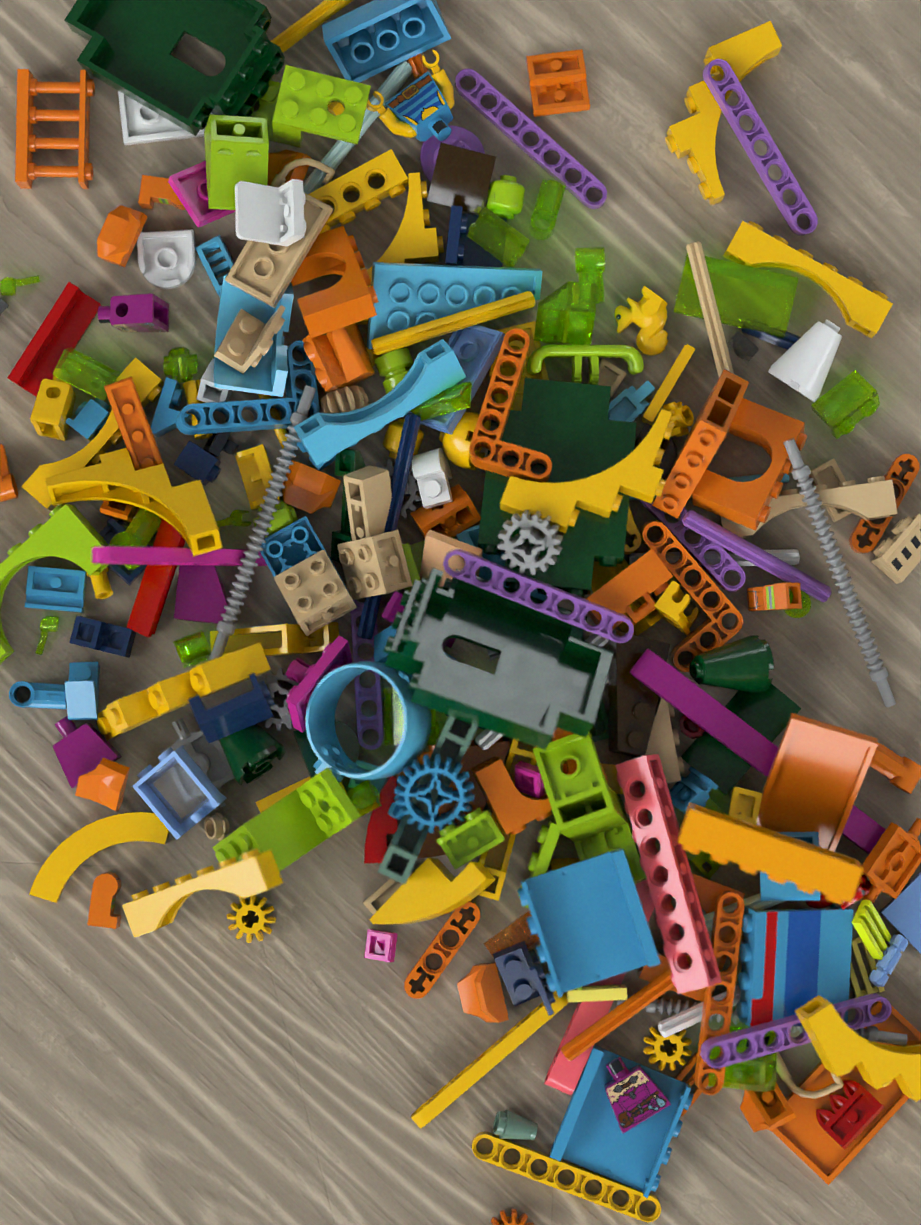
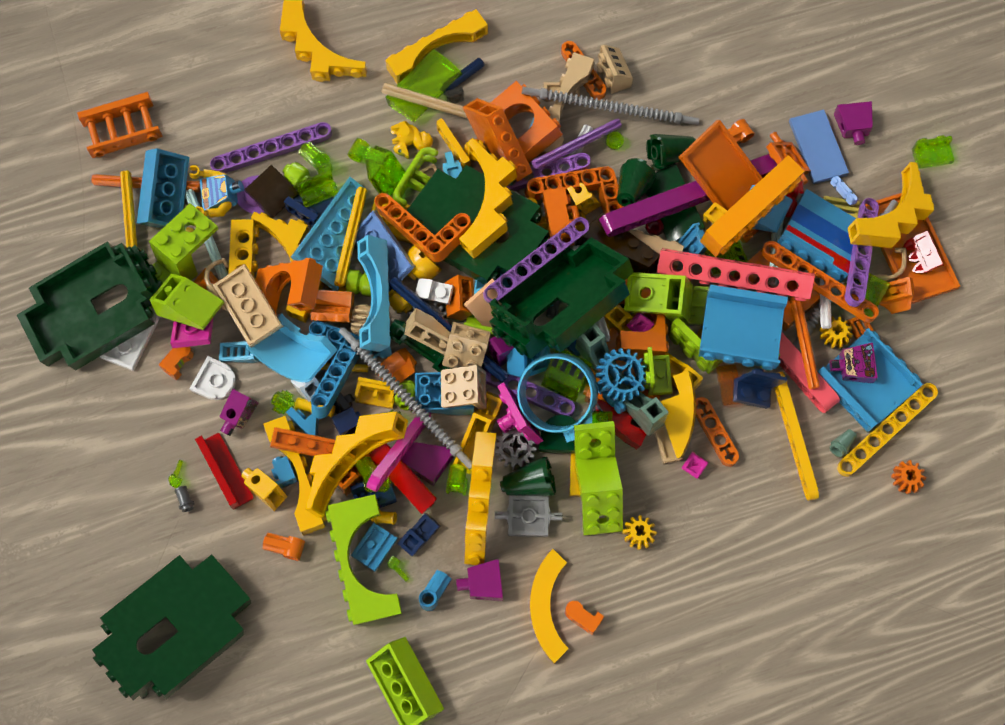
camera: 60 degrees left, 15 degrees down
orange fence [15,69,95,189] -> none
clear neon green bracket [53,347,121,400] -> none
slope [65,662,100,720] -> none
orange slope [75,758,130,811] -> none
orange slope [97,205,148,268] -> none
yellow arch [122,848,283,938] -> none
window [132,745,227,840] -> none
dark blue panel [188,673,275,743] -> none
tan plate [204,812,230,841] -> none
tan bracket [214,305,286,374] -> none
white bracket [235,179,306,247] -> none
clear neon green slope [411,381,472,421] -> none
orange slope [457,963,509,1023] -> none
light grey gear [498,510,563,575] -> none
orange slope [526,49,590,117] -> none
light yellow tile [567,984,627,1002] -> none
medium lavender beam [703,59,818,235] -> none
orange leg [747,583,802,611] -> none
white cone [768,319,842,402] -> none
clear neon green bracket [811,370,880,439] -> none
neon yellow tile [852,900,892,960] -> none
none -> dark green cone [646,134,696,171]

